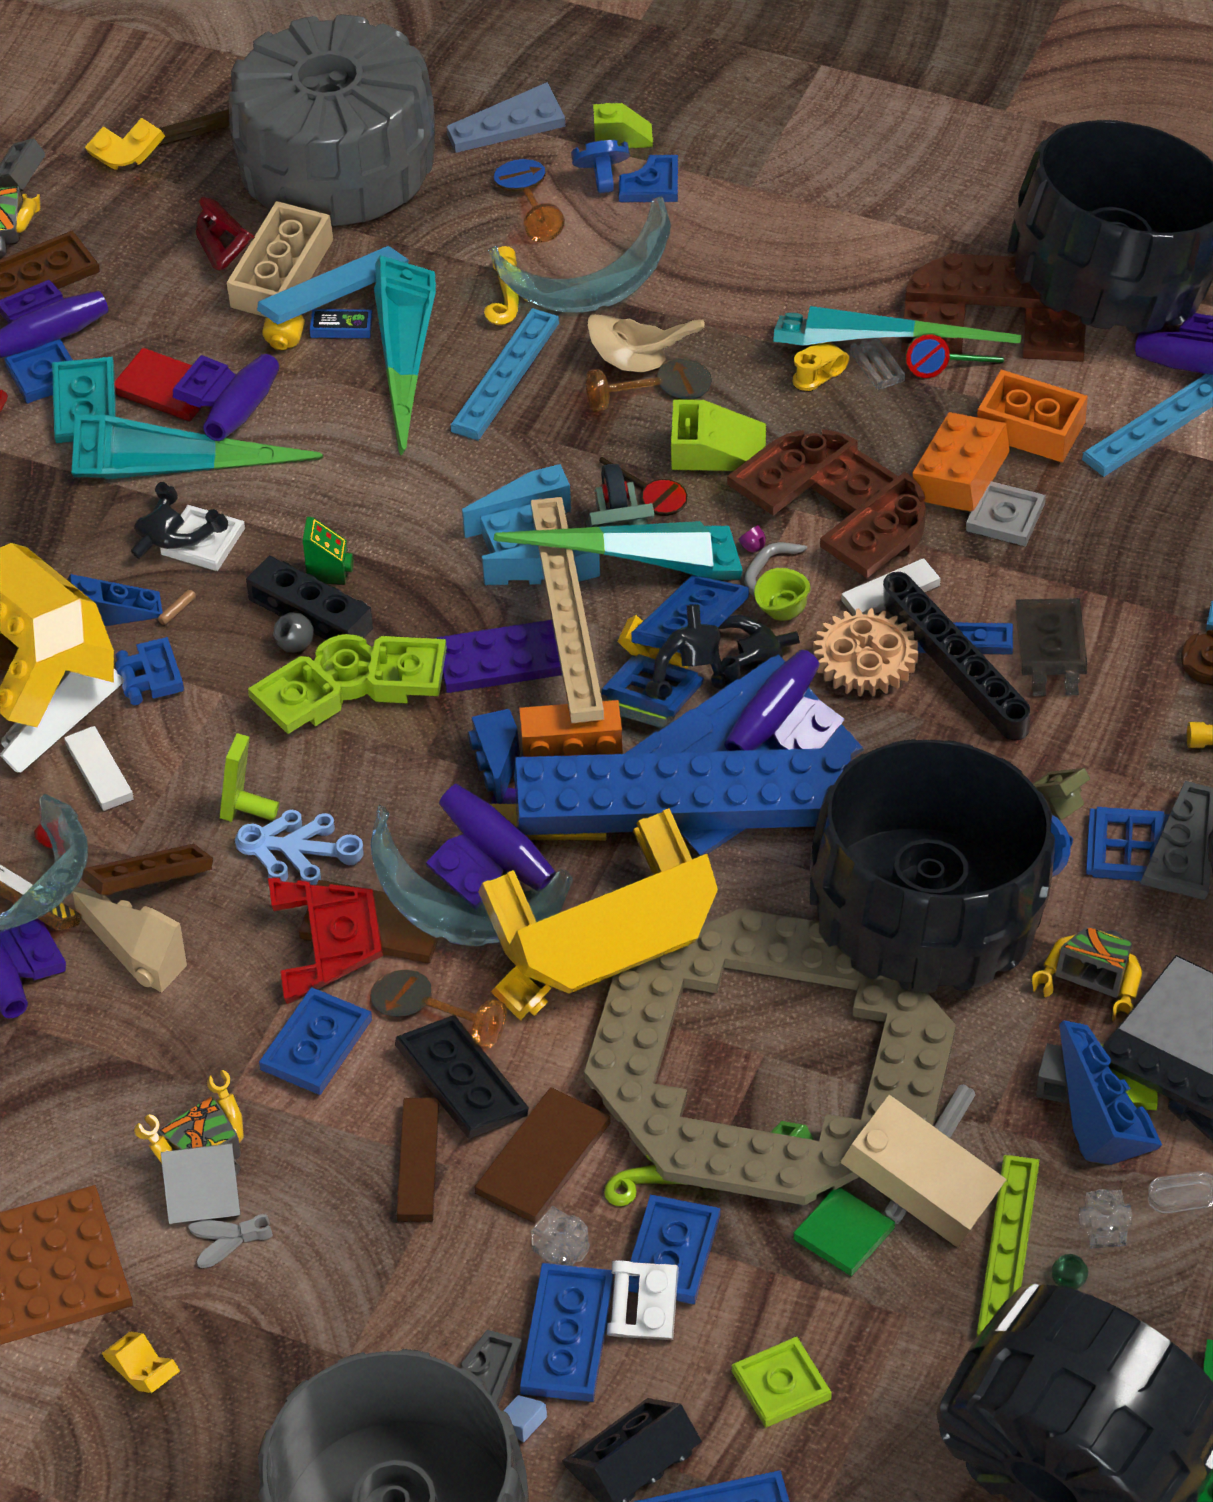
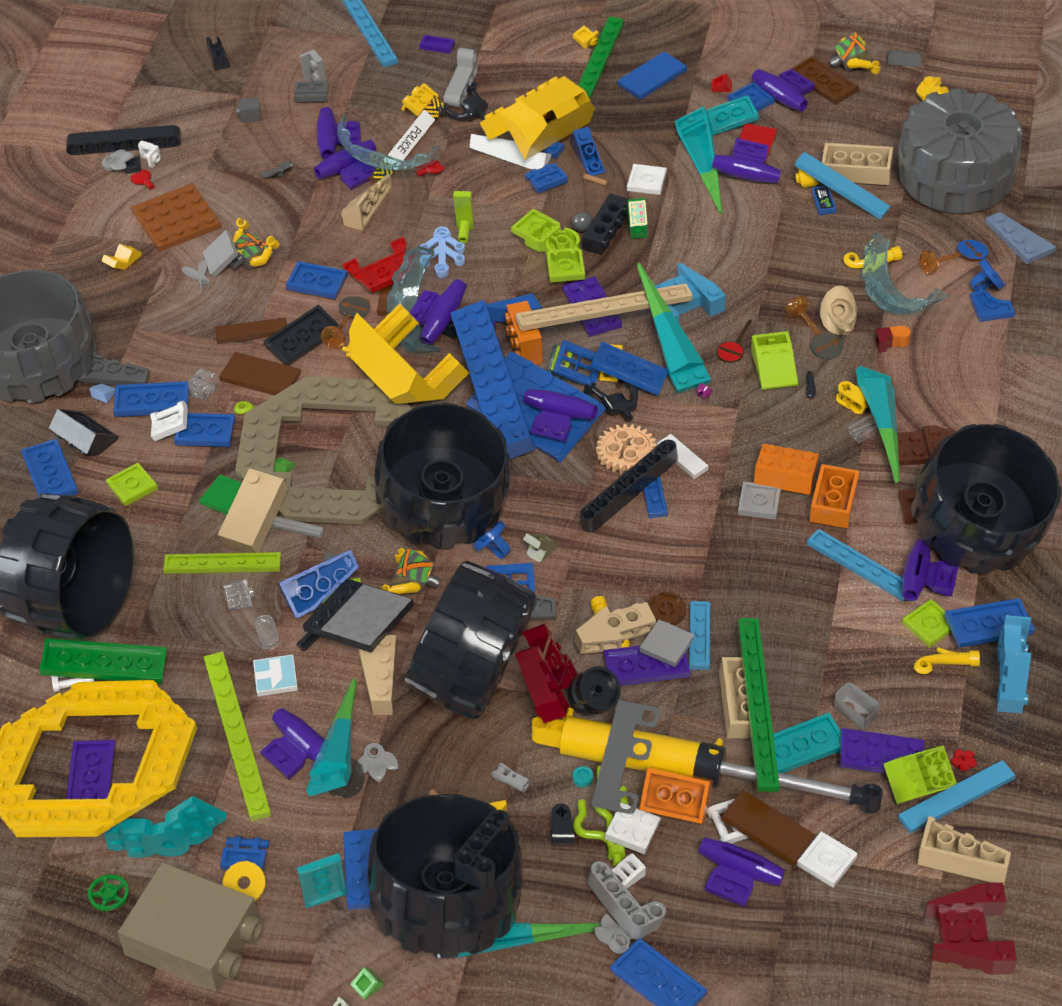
camera: 80 degrees right, 0 degrees up
white tile [64,726,134,811] -> none
reddish brown plate [82,843,213,895] -> none
black piece [131,482,228,559] -> none
dark red piece [196,197,255,271] -> none
teal plate [374,255,436,455] -> none
dark azure tile [451,308,559,441] -> none
sand green plate [585,464,654,528] -> none
lime slope [593,103,653,148] -> none
black piece [645,604,734,699] -> none
copper plate [727,429,926,578] -> none
light grey animal [744,542,807,597] -> none
lime helmet [754,568,811,621] -> none
piece [905,333,1004,378] -> none
clear smoke tile [1015,598,1088,696] -> none
clear green plate [1052,1254,1088,1289] -> none
none -> black piece [806,371,816,398]
none -> leg [875,326,911,353]

